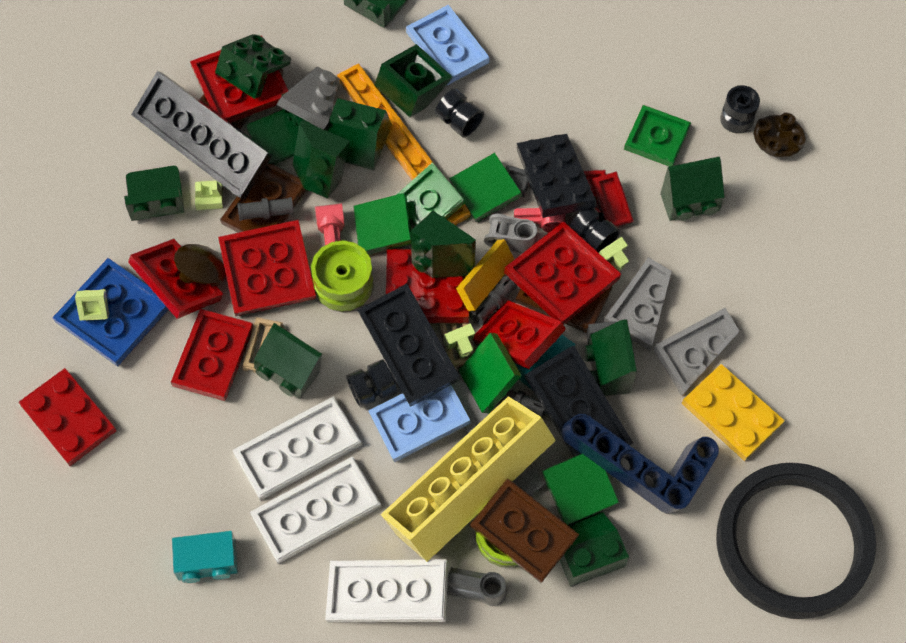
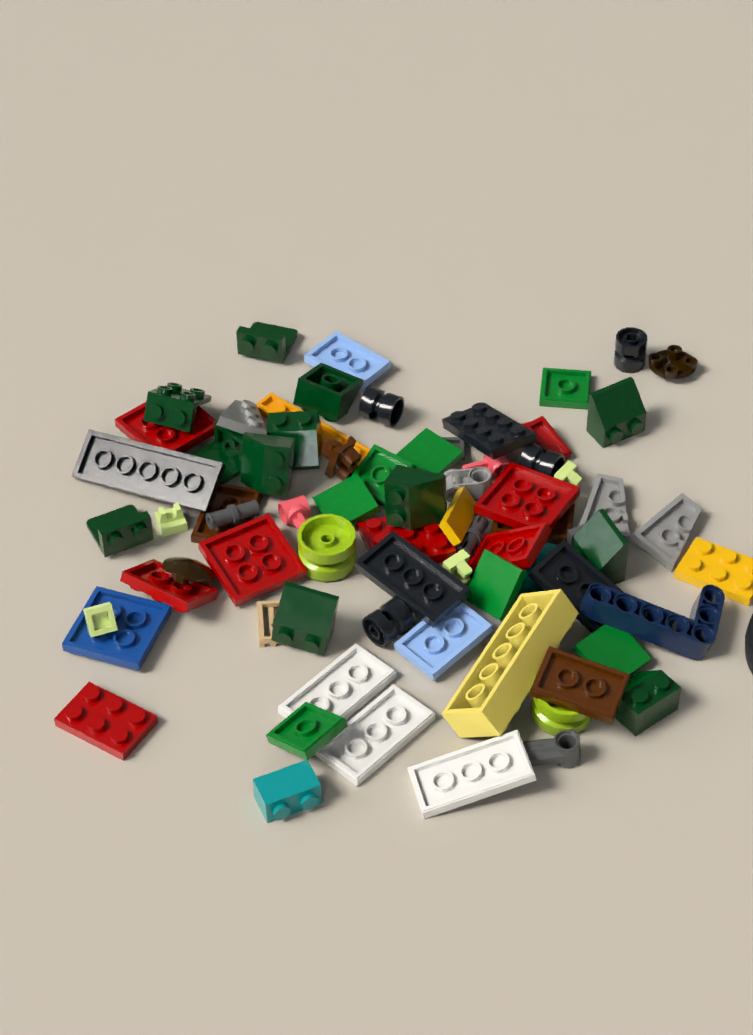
camera: 15 degrees left, 20 degrees down
red plate [171,309,253,401] -> none
none -> green tile [266,702,348,760]
none -> reddish brown hips [321,436,361,481]

